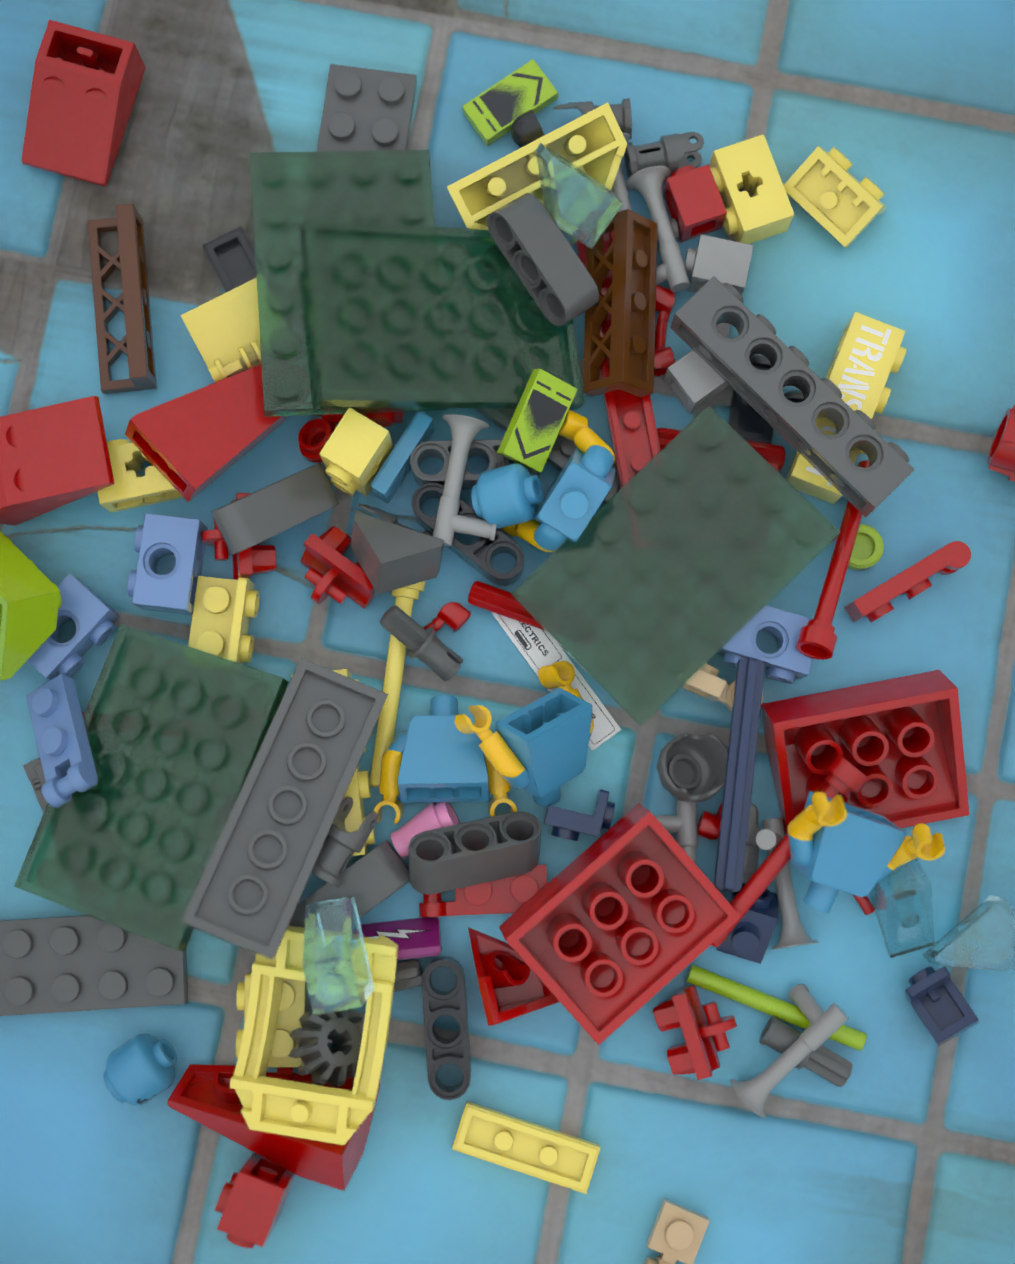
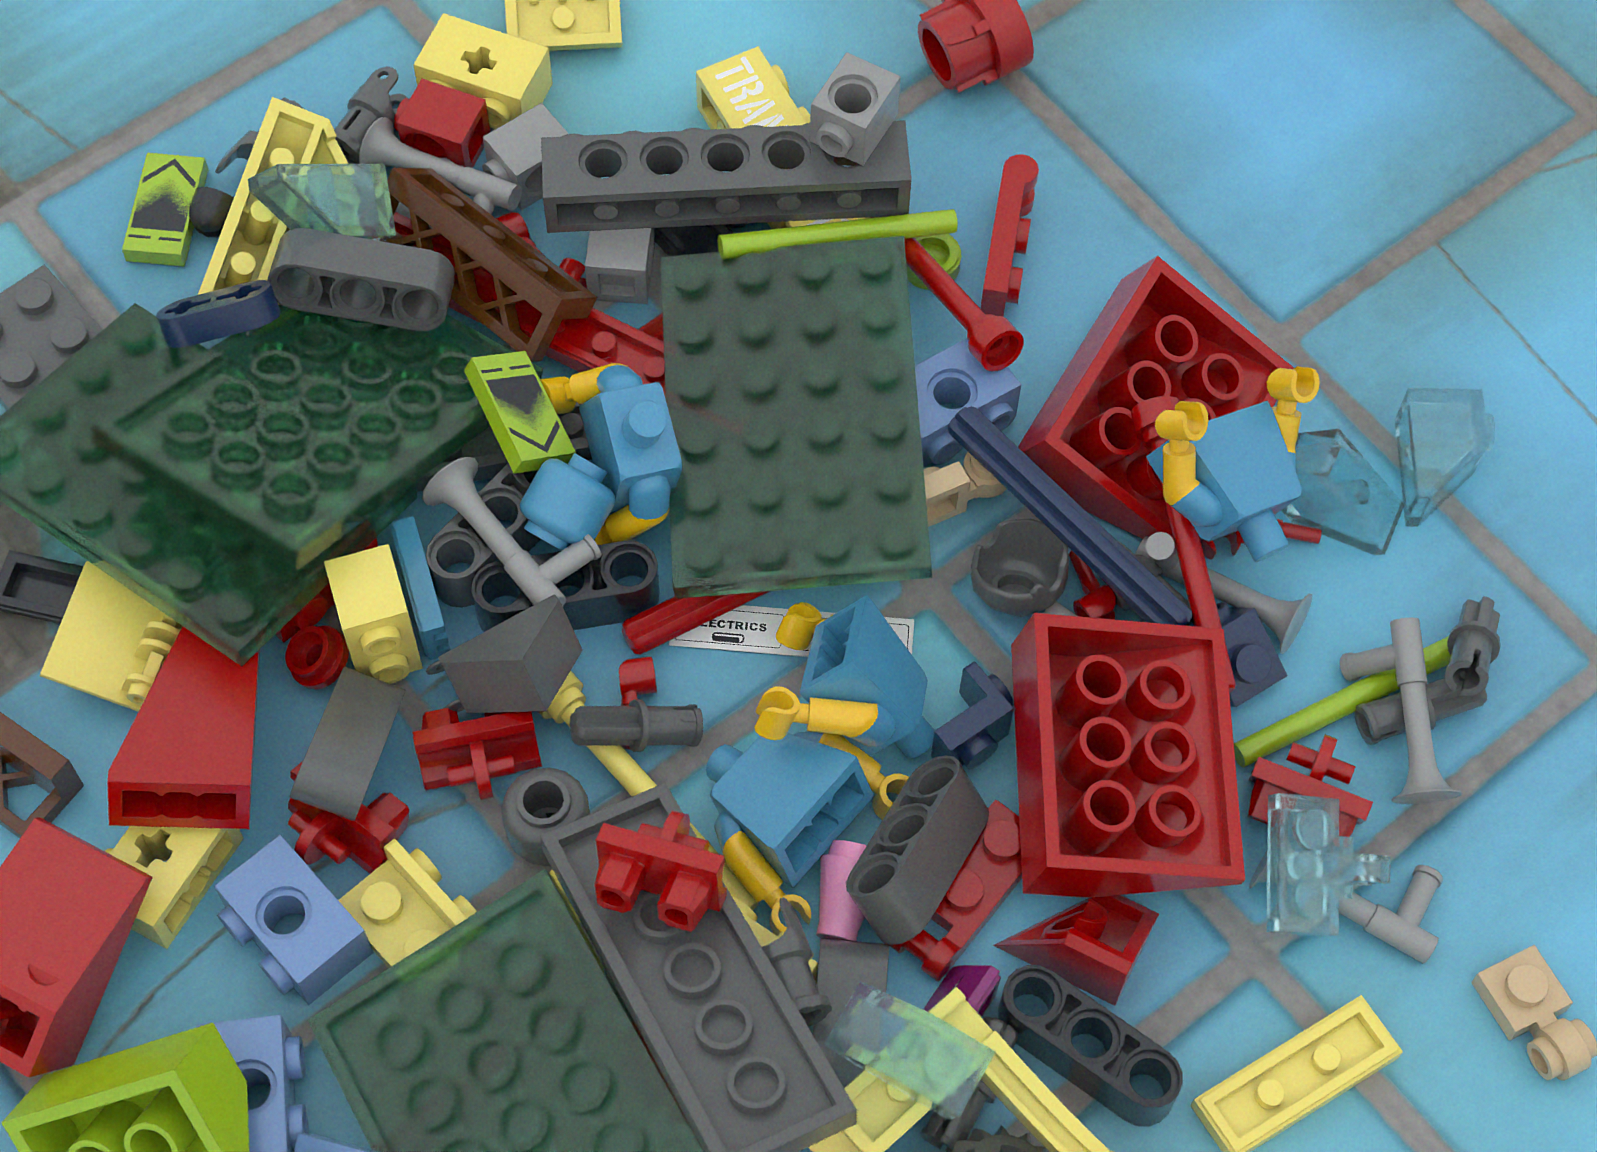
camera: 50 degrees left, 20 degrees down
dark blue bracket [905,966,979,1047] -> none
none -> dark blue beam [156,280,281,348]
none -> dark grey head [501,767,590,866]
none -> red hips [595,811,727,932]
none -> lime bar [718,209,958,260]
none -> light grey brick [810,52,901,166]
none -> light grey piece [1249,827,1443,964]
none -> clear light blue hinge [1266,793,1390,937]
none -> dark grey axle [1444,596,1501,696]

